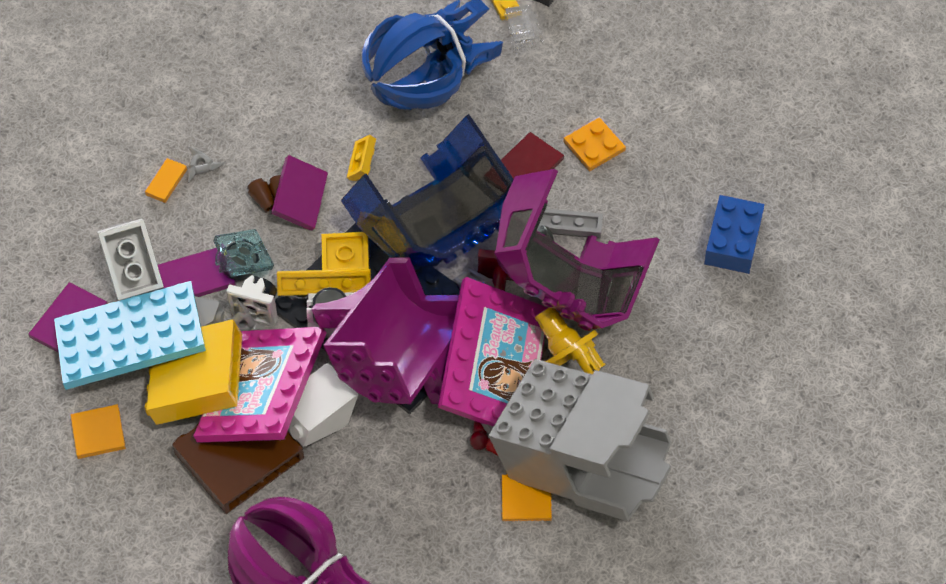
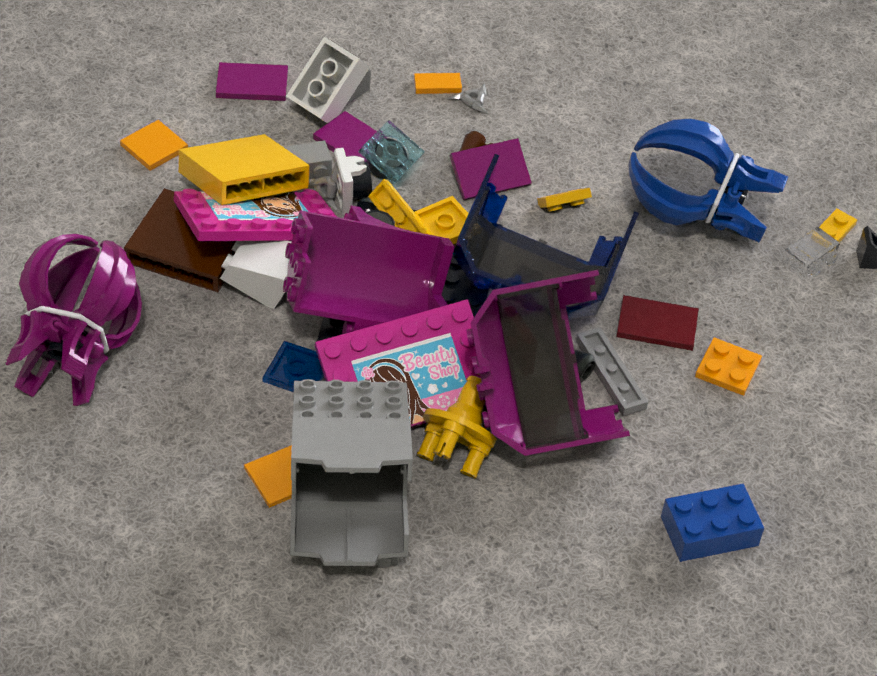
camera: 55 degrees right, 10 degrees down
plate [54,281,206,390] -> none
none -> clear blue tile [262,341,324,392]

